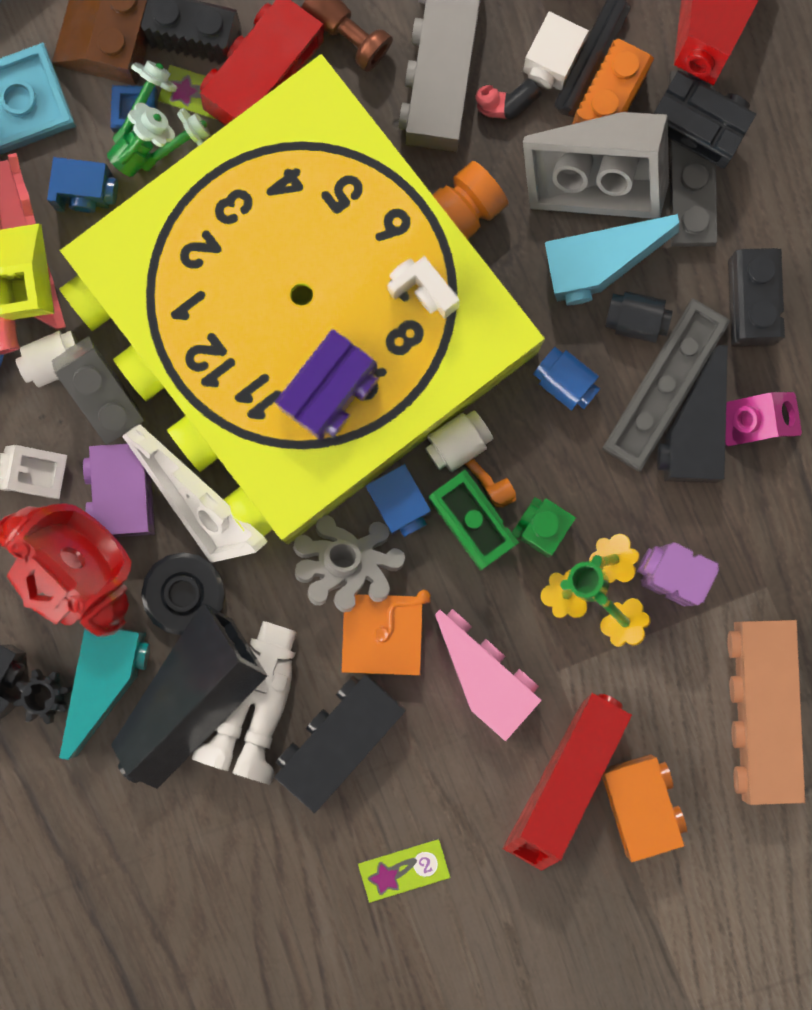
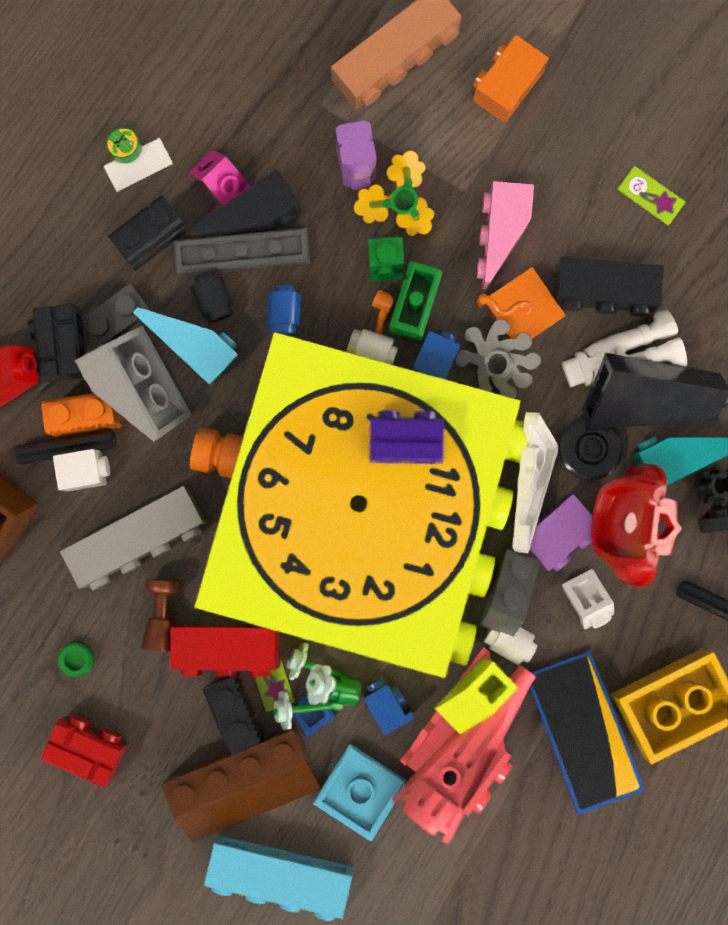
camera: 130 degrees left, 0 degrees up
white bracket [387,256,459,319] -> none
arm [476,78,542,120] -> none
red slope [502,693,632,871] -> none

